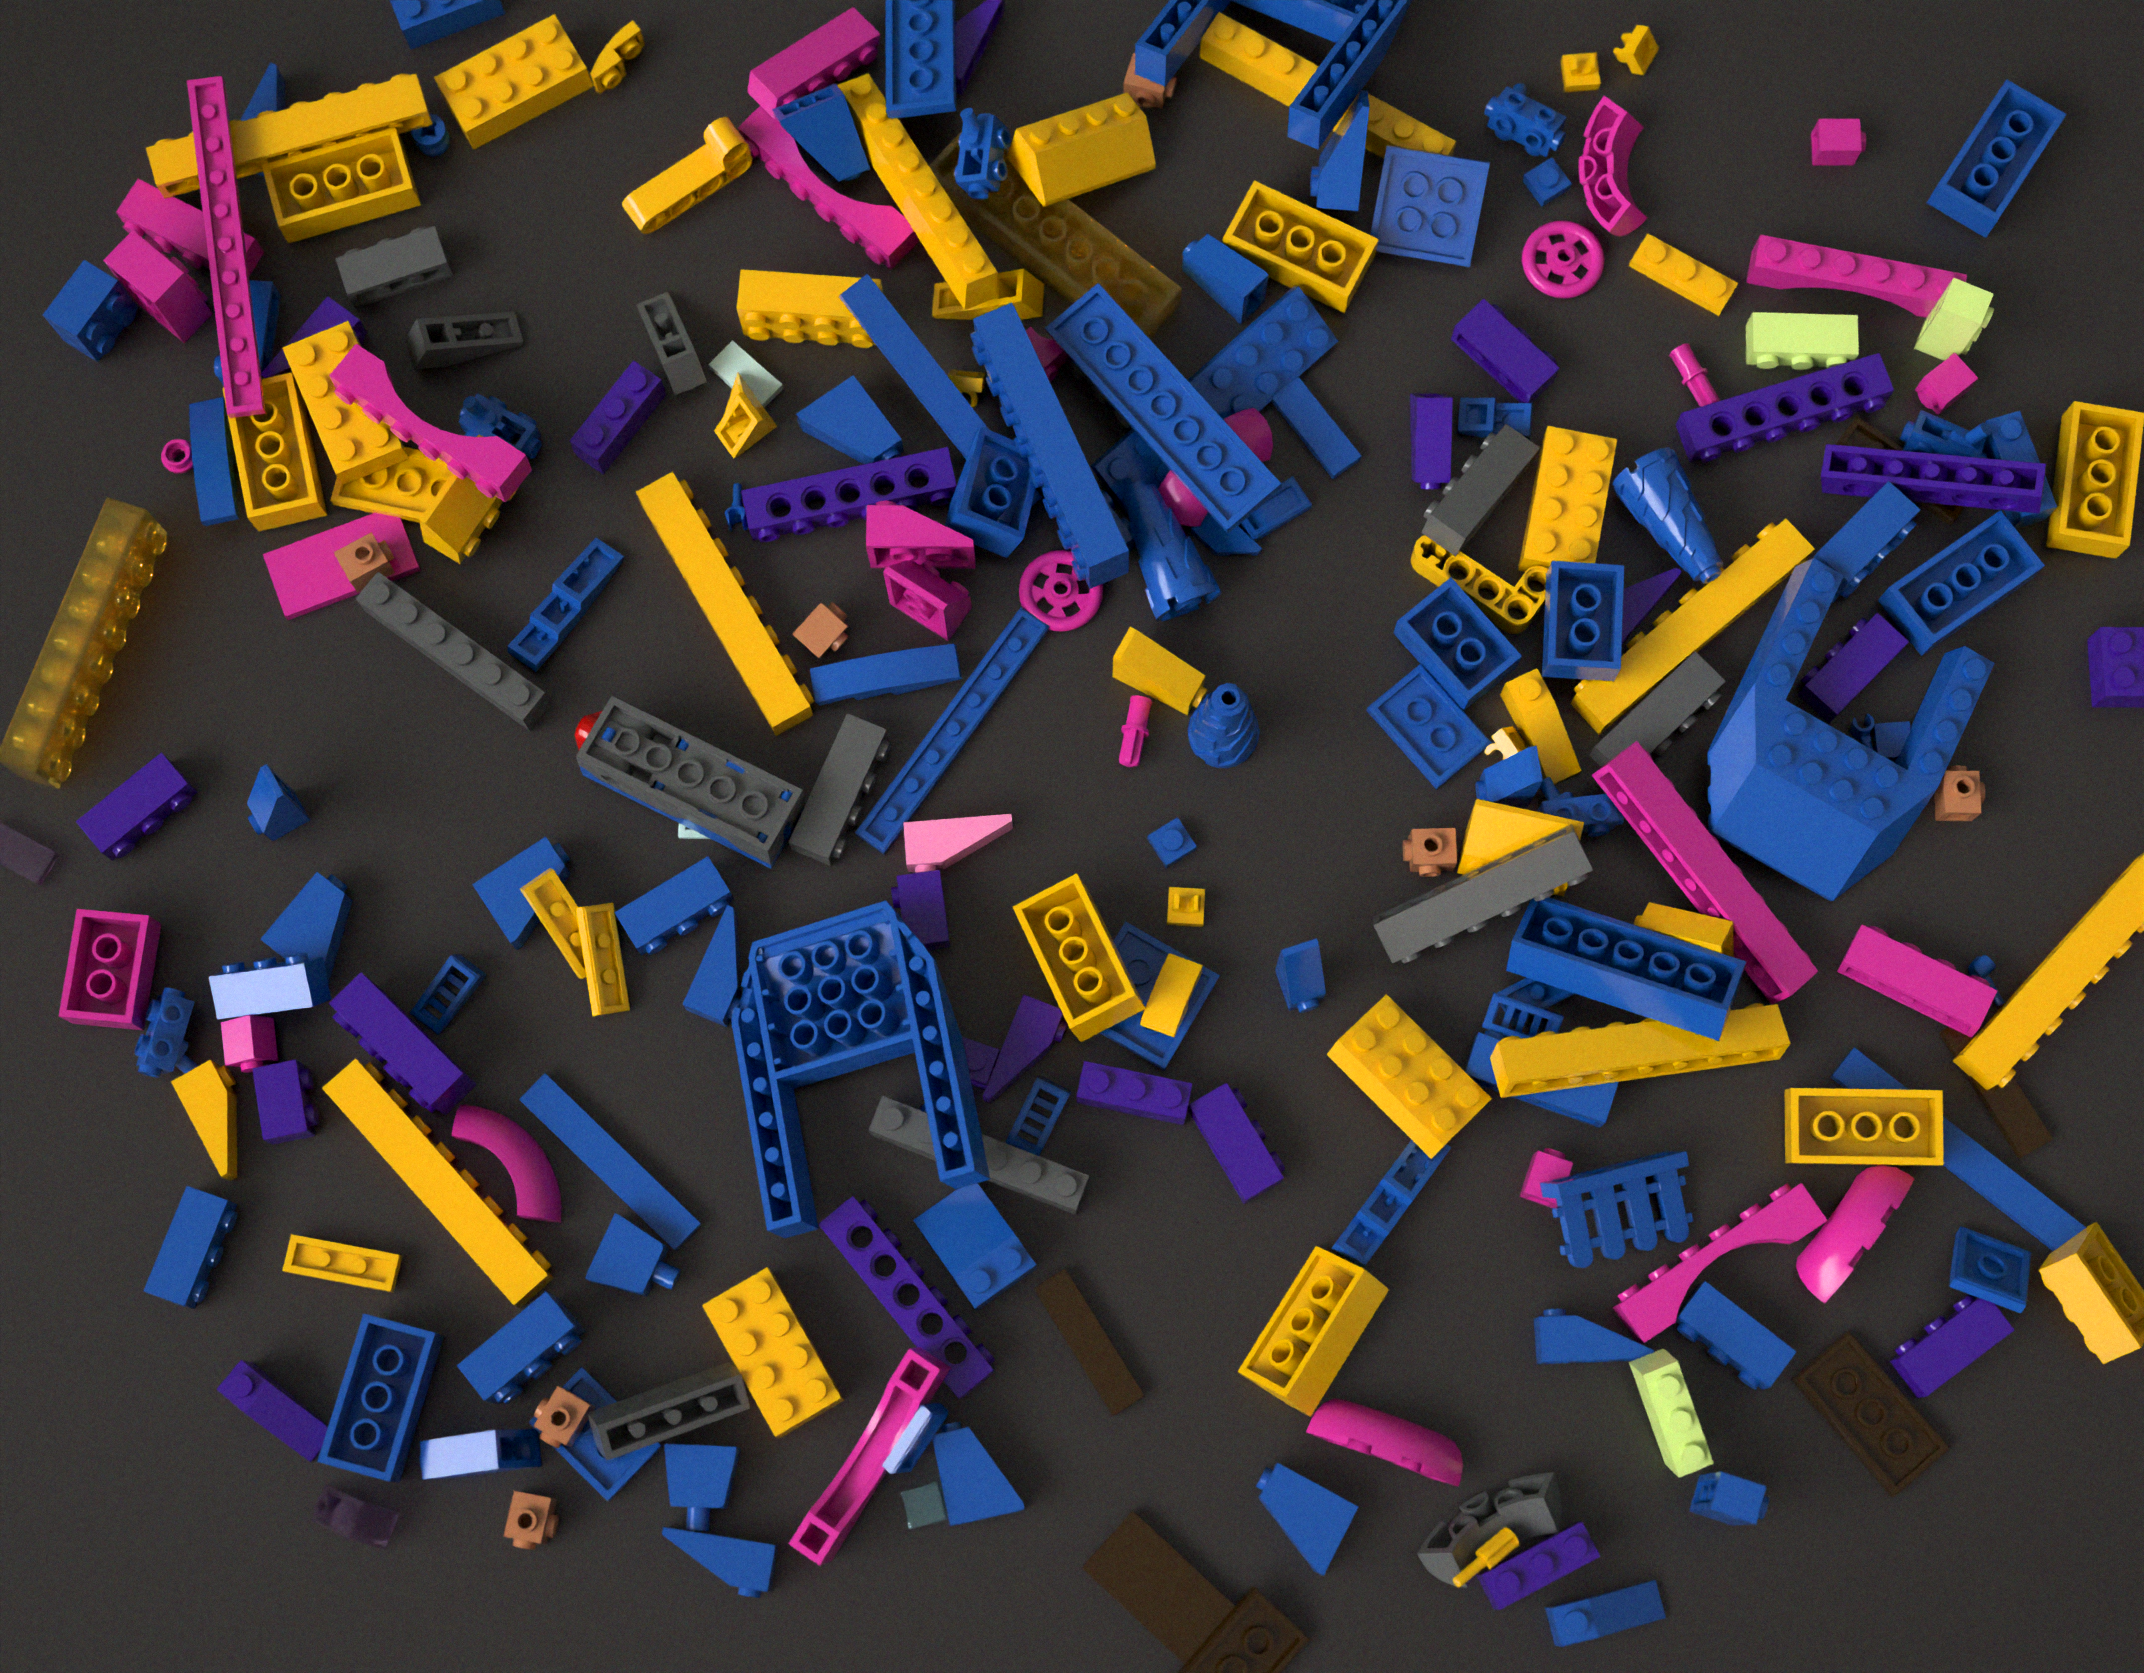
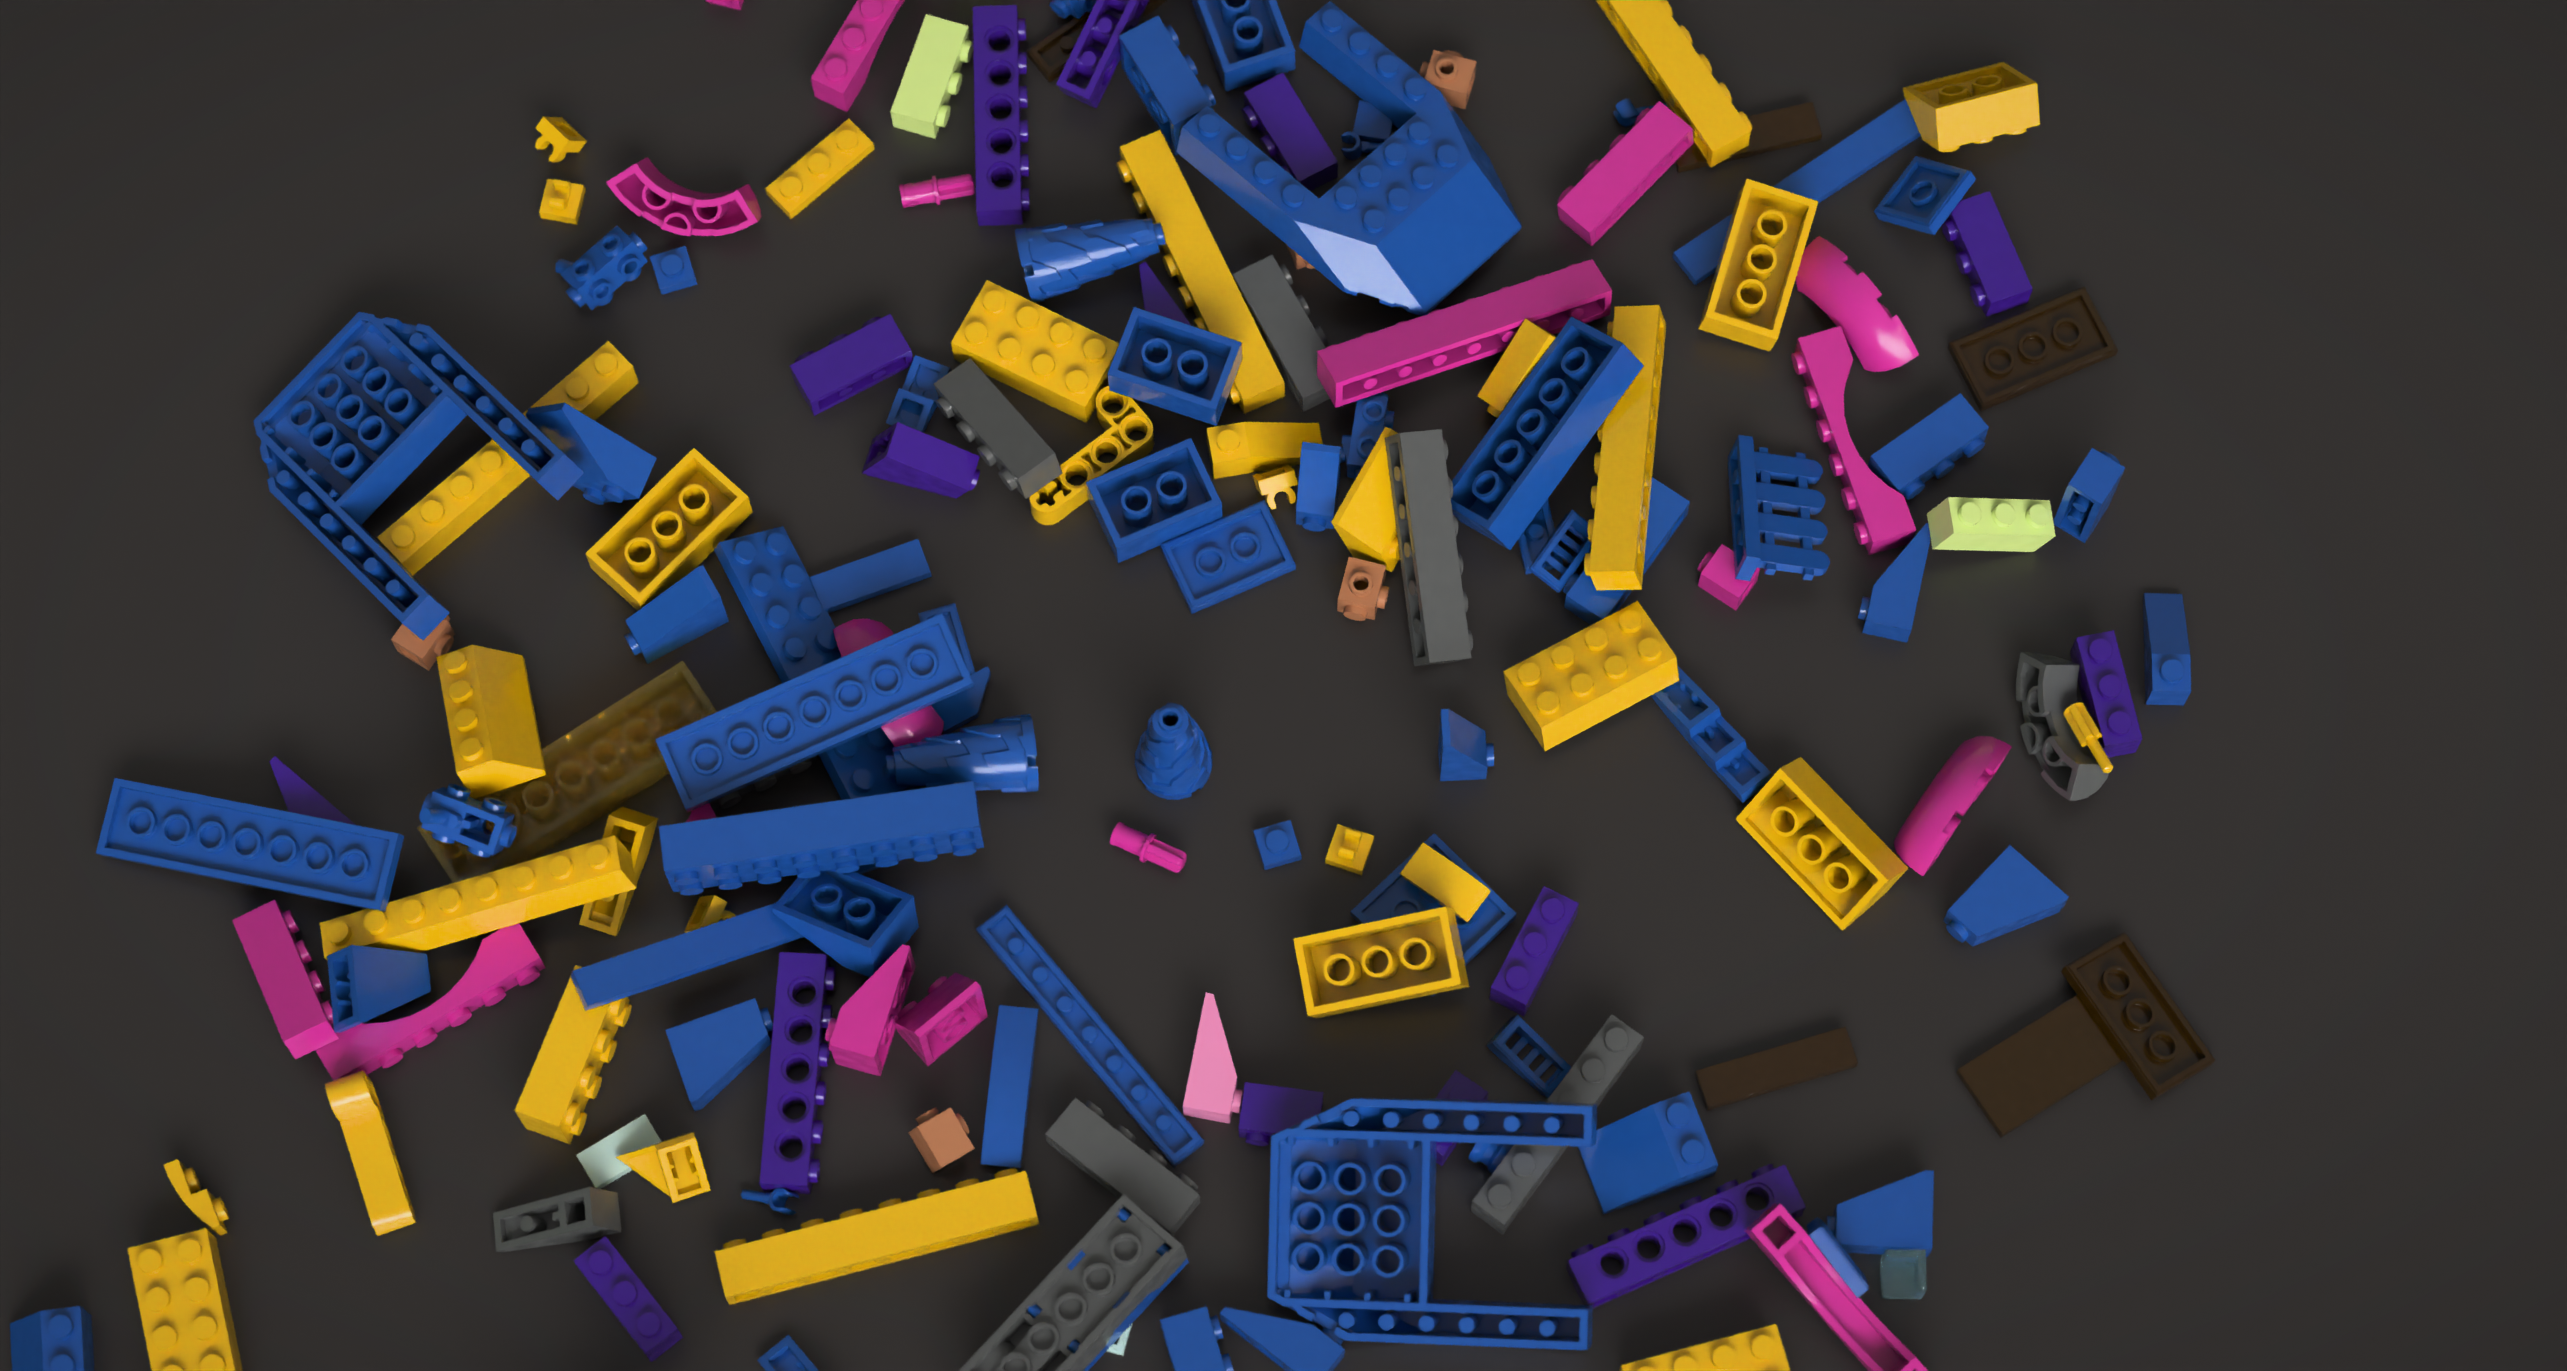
camera: 75 degrees left, 5 degrees down
dark purple slope [983,995,1068,1104] -> none
dark pink plate [1019,550,1103,632] -> none
yellow slope [1113,627,1208,715] -> none
dark purple brick [1188,1083,1285,1204] -> none
blue plate [1370,145,1490,267] -> none
dark pink plate [1522,221,1604,298] -> none

